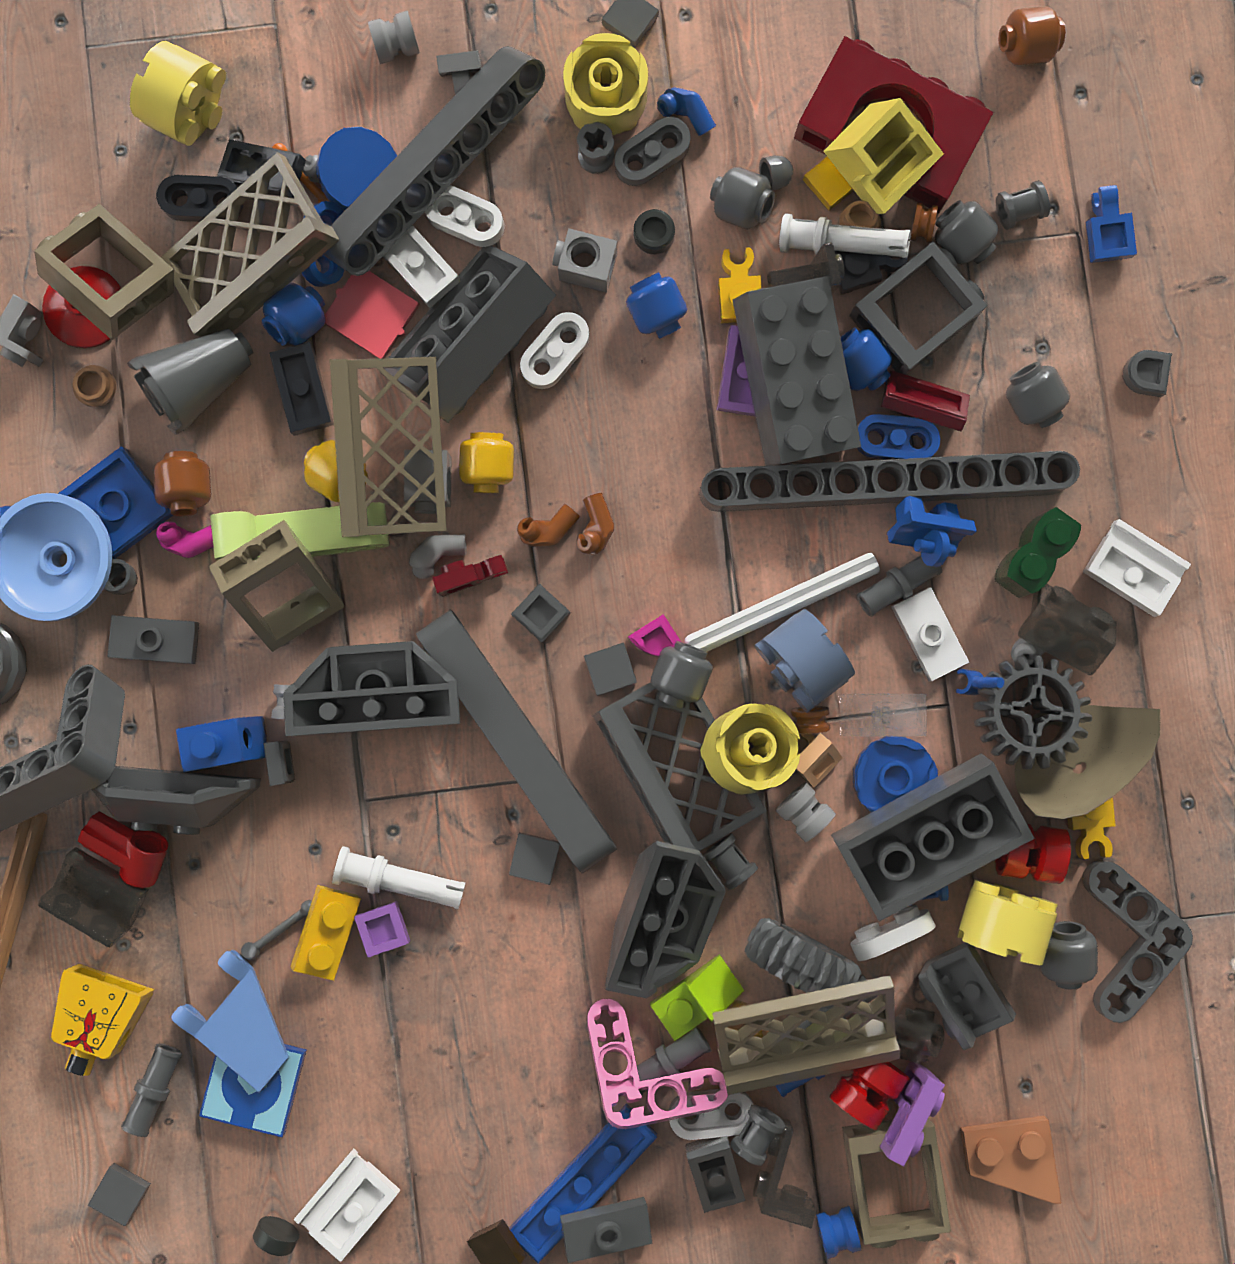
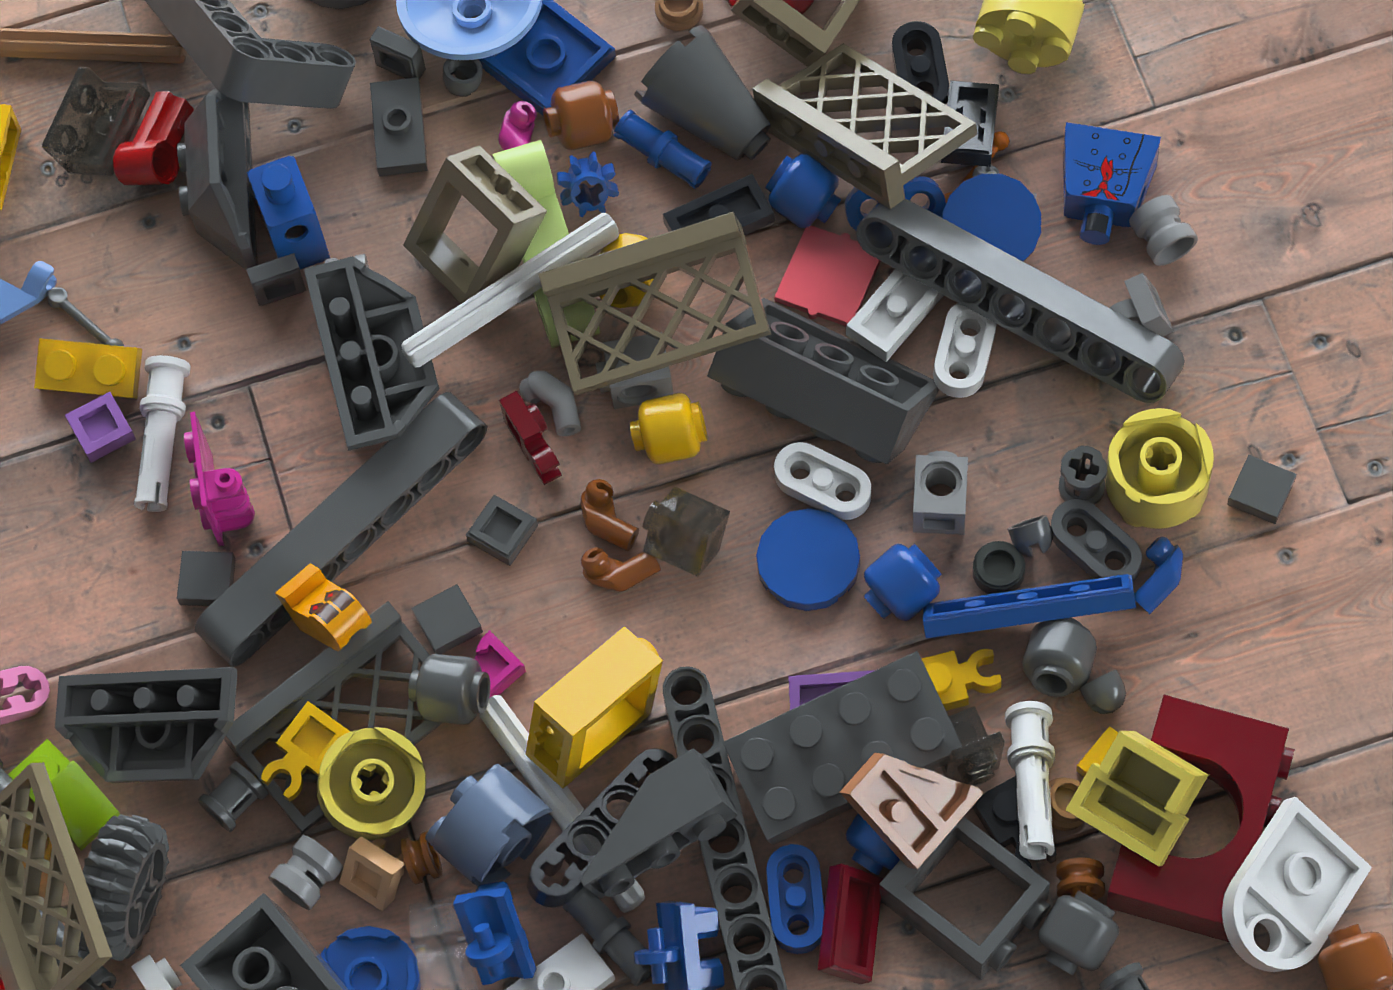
camera: 85 degrees right, 20 degrees down
none -> dark pink hinge [184,411,255,546]
none -> yellow plate [261,701,351,802]
none -> light orange leg [275,563,372,651]
none -> dark grey tile [370,26,426,80]
none -> white axle [401,213,619,368]
none -> blue hips [453,881,537,985]
none -> yellow window [525,626,663,789]
none -> black beam [527,748,675,908]
none -> blue gear [556,151,619,217]
none -> dark grey slope [580,748,738,898]
none -> blue pin [613,109,712,189]
none -> clear smoke brick [642,487,730,577]
none -> blue tile [756,508,860,611]
none -> wing [840,753,984,869]
none -> blue tile [923,574,1136,639]
none -> dark grey hinge [1007,515,1053,557]
none -> blue torso [1063,122,1161,245]
none -> white tile [1222,797,1372,972]

